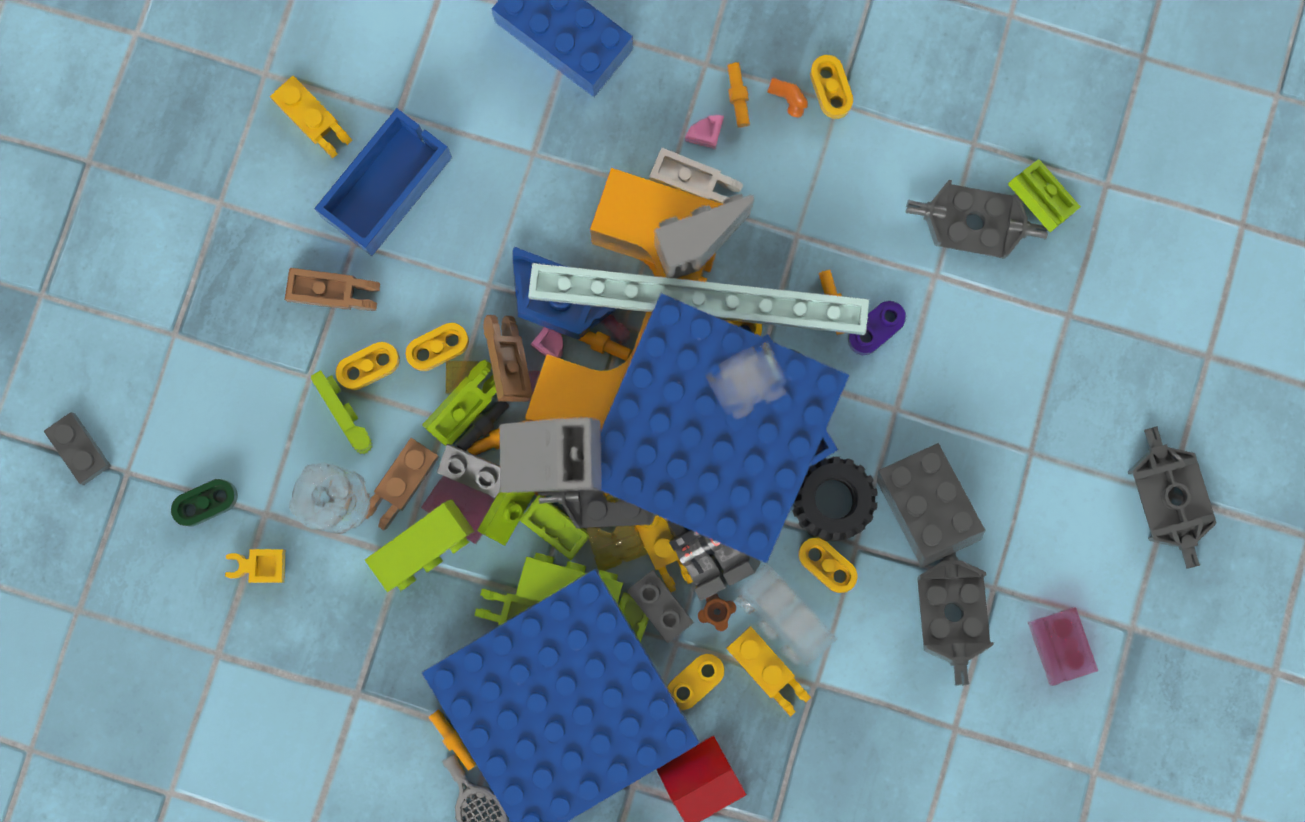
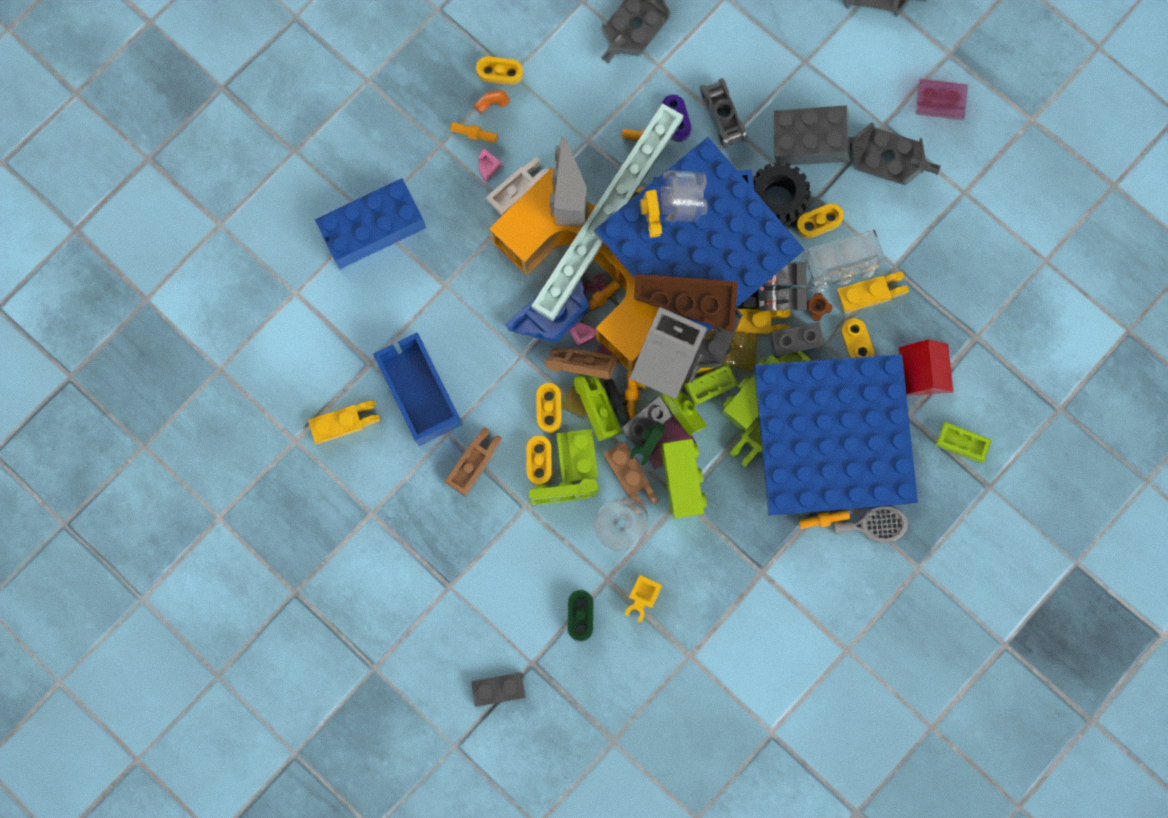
camera: 55 degrees left, 5 degrees down
none -> lime plate [556,429,598,483]
none -> dark green plate [630,421,665,466]
none -> reddish brown wing [634,274,738,333]
none -> yellow plate [640,190,662,238]
none -> dark grey piece [700,78,747,149]

